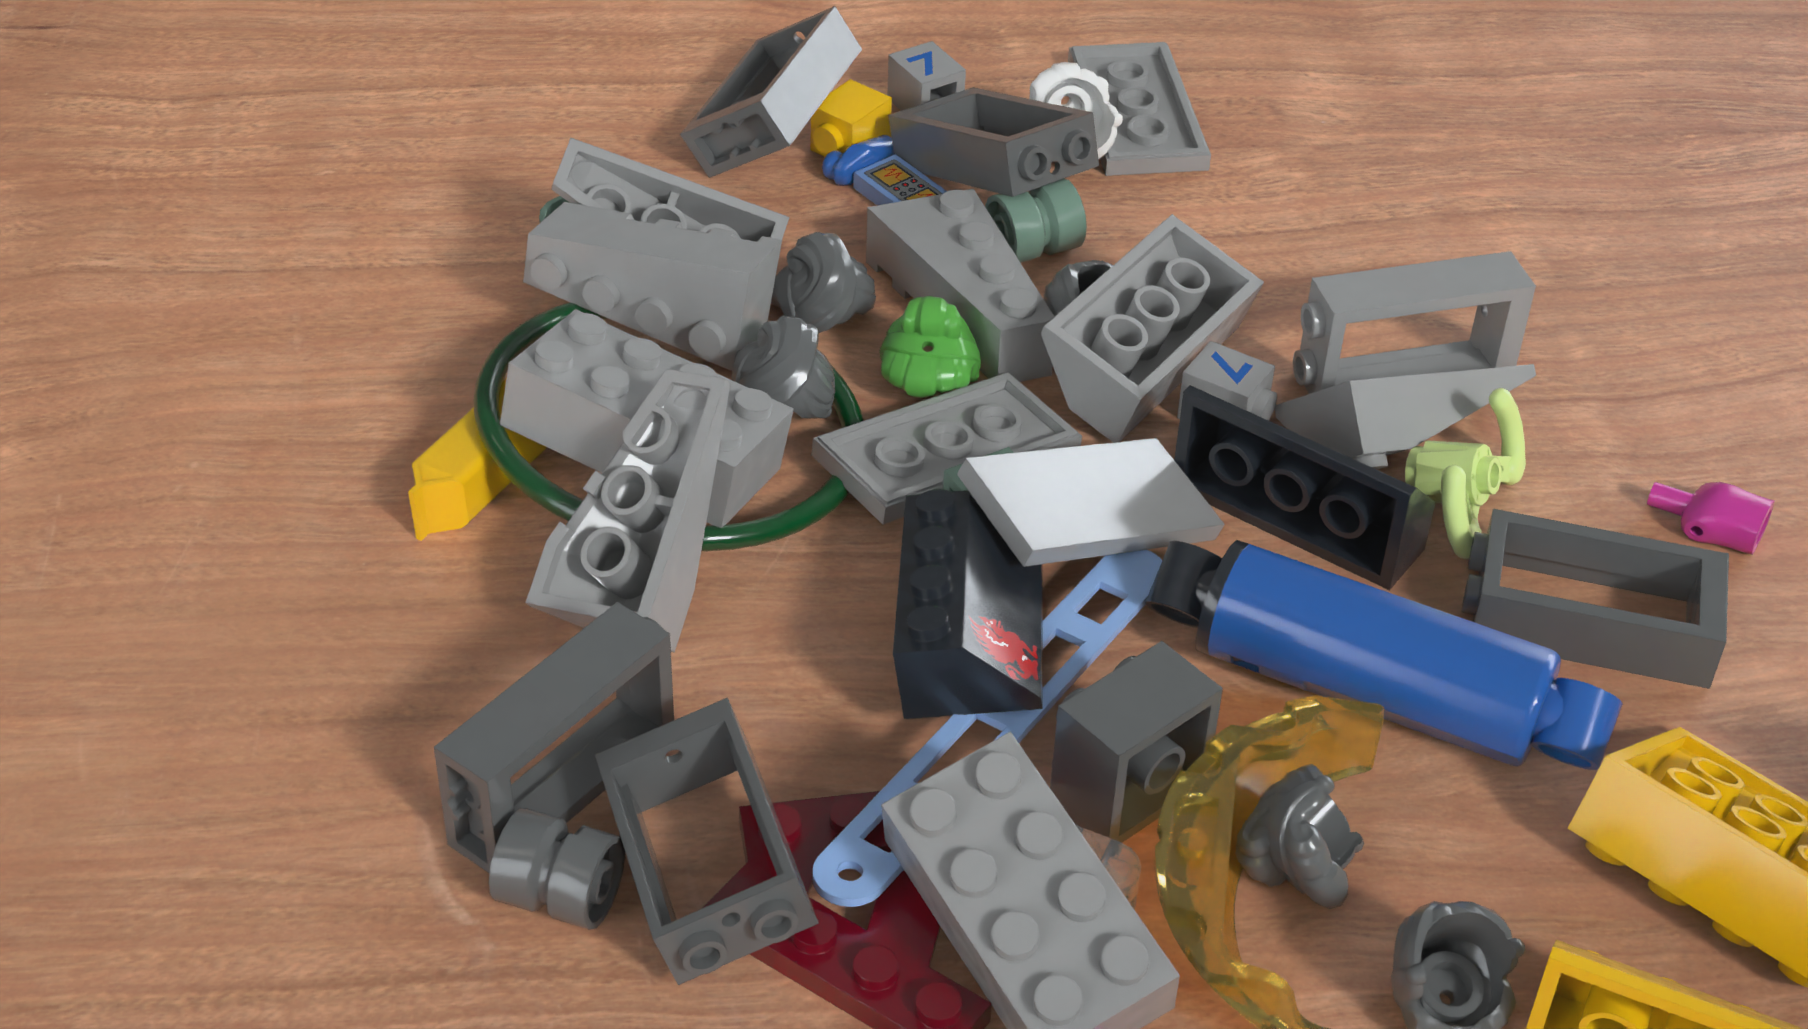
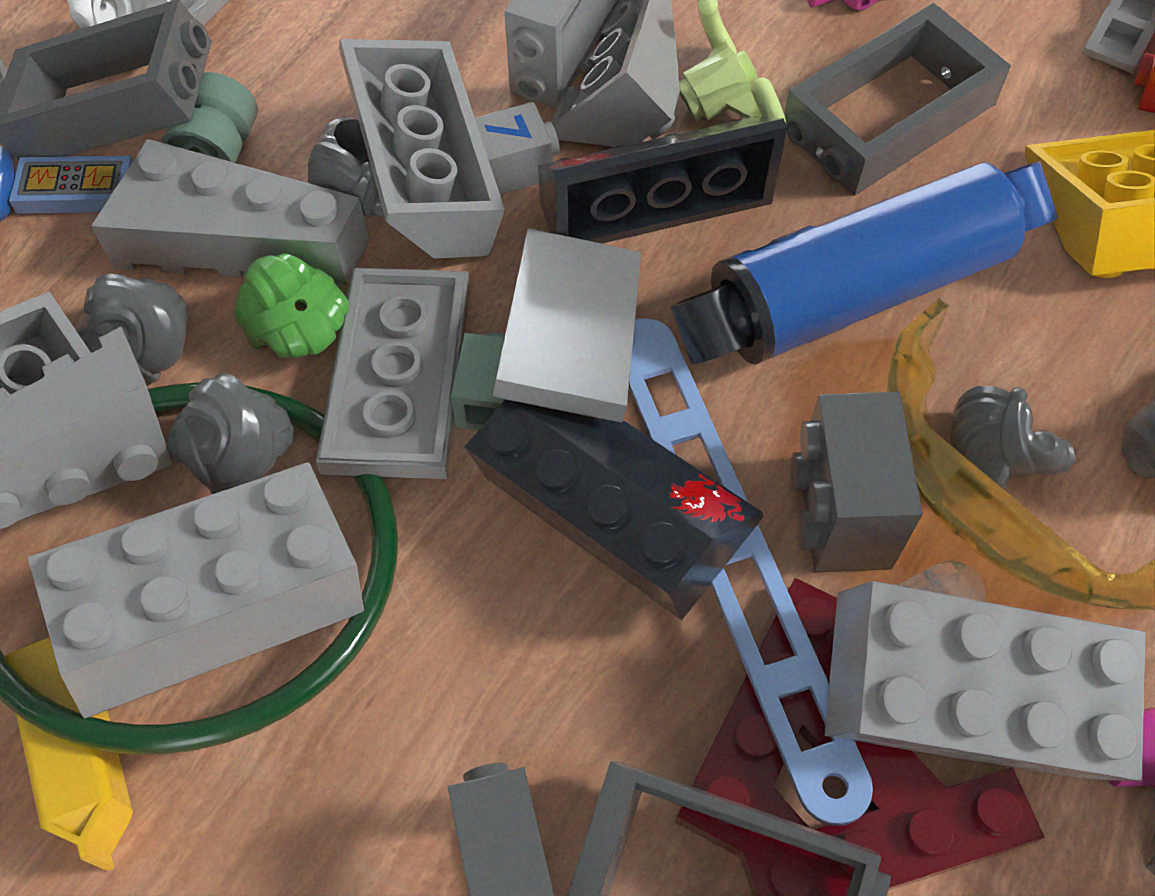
camera: 50 degrees left, 20 degrees up
light grey wedge [525,369,730,653] -> none

